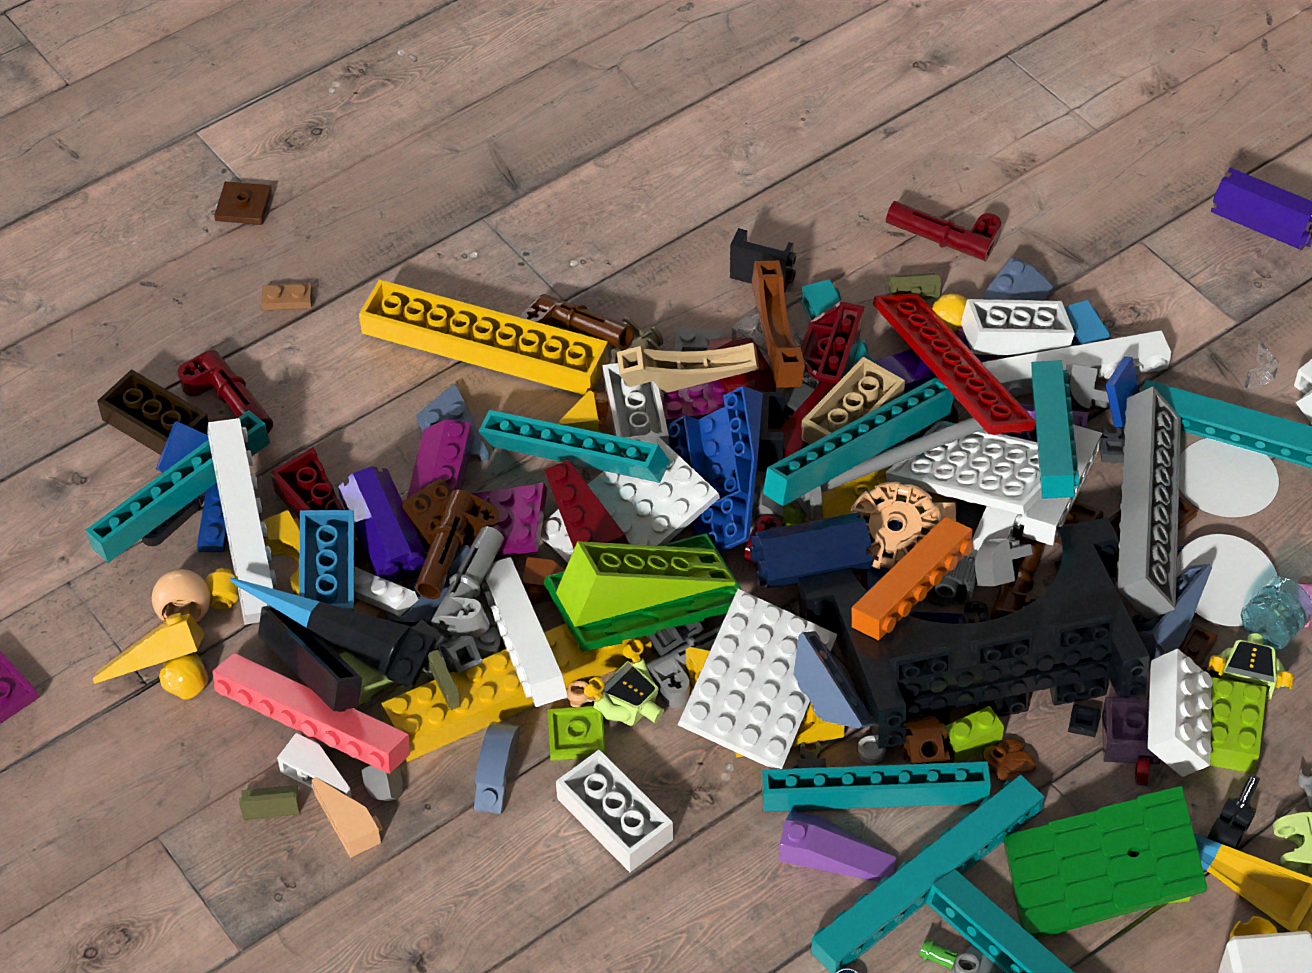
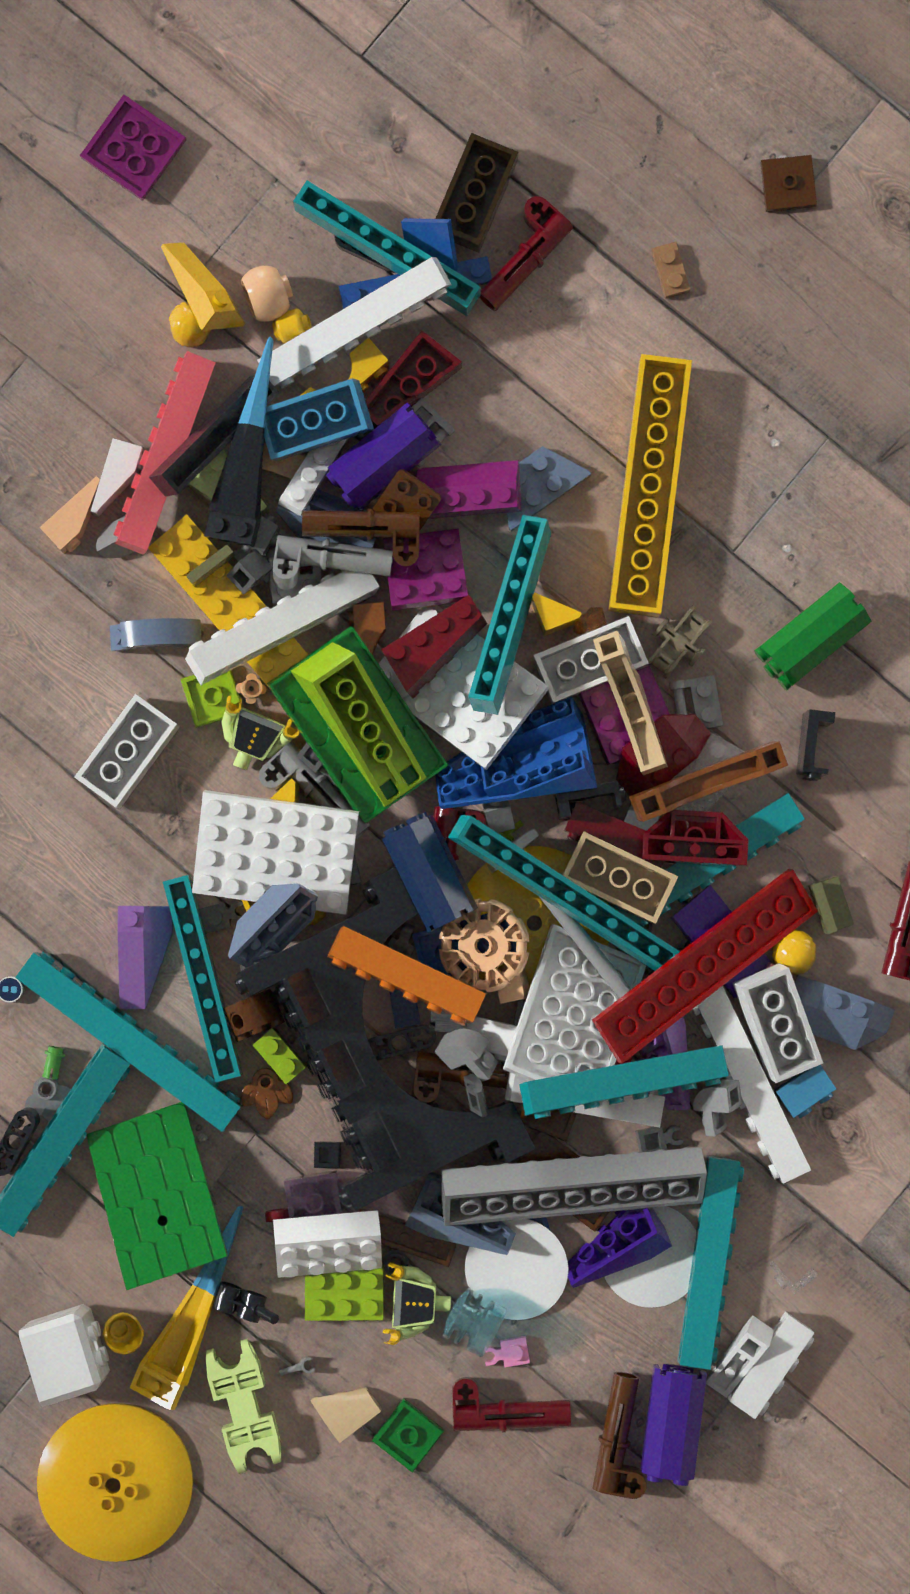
camera: 80 degrees right, 35 degrees up
olive panel [239,785,300,820] -> none
reddish brown piece [521,294,634,349] -> none
blue tile [1106,356,1140,427] -> none
none -> dark grey slope [463,1073,488,1117]
none -> dark purple wedge [568,1208,672,1288]
none -> green brick [754,582,872,691]

